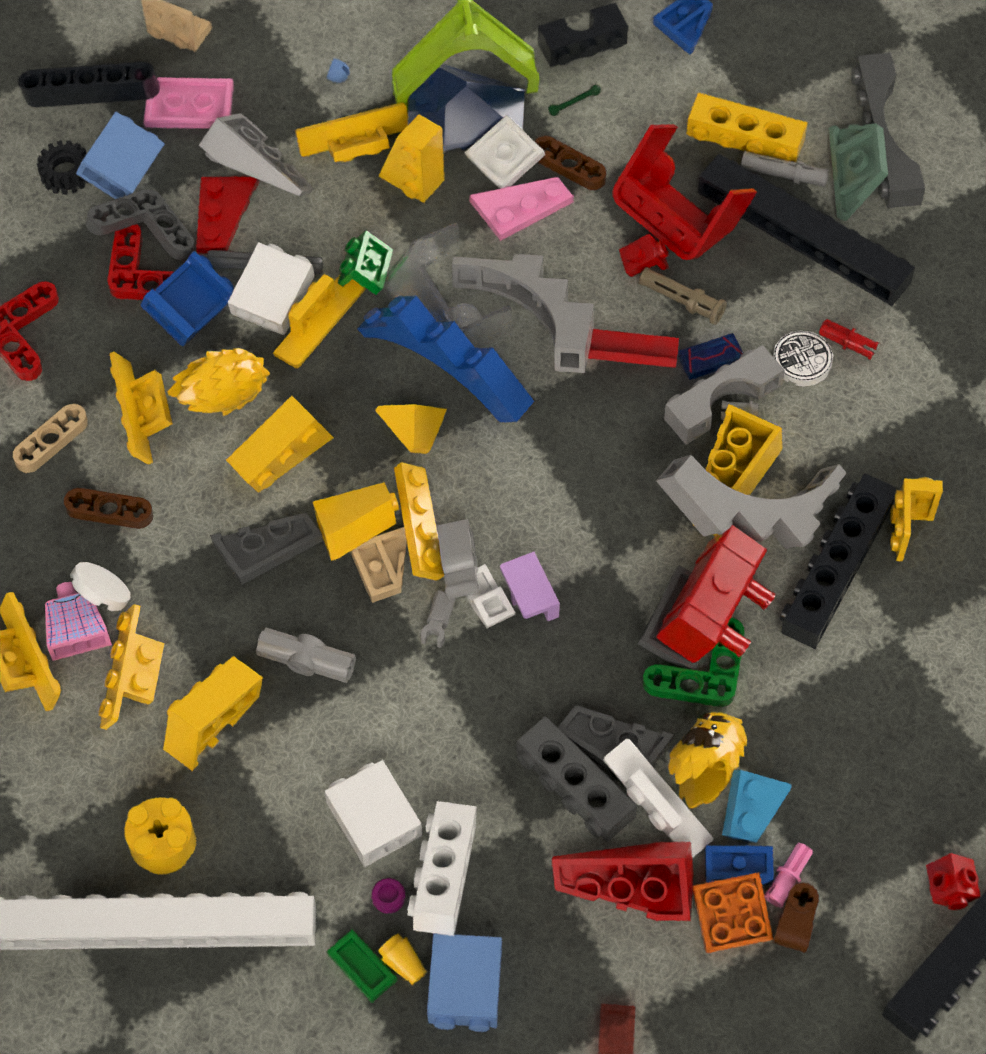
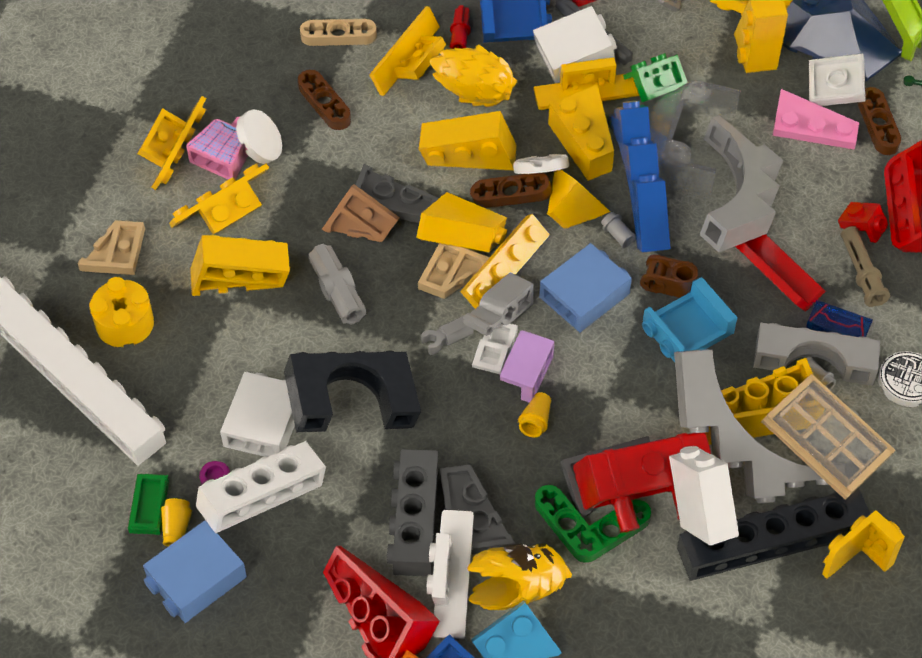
camera: 45 degrees right, 5 degrees down
none -> tan wing [78,220,145,275]
none -> black arch [284,350,421,433]
none -> medium nougat wing [322,184,400,242]
none -> red axle [449,5,471,49]
none -> reddish brown beam [470,173,552,208]
none -> white tile [513,154,569,174]
none -> yellow cone [518,392,552,437]
none -> medium blue brick [539,243,632,333]
none -> yellow wedge [548,85,614,181]
none -> light grey pin [601,212,636,248]
none -> reddish brown piece [640,254,698,298]
none -> dark azure panel [642,277,737,362]
none -> white brick [669,446,739,546]
none -> clear piece [761,374,895,500]

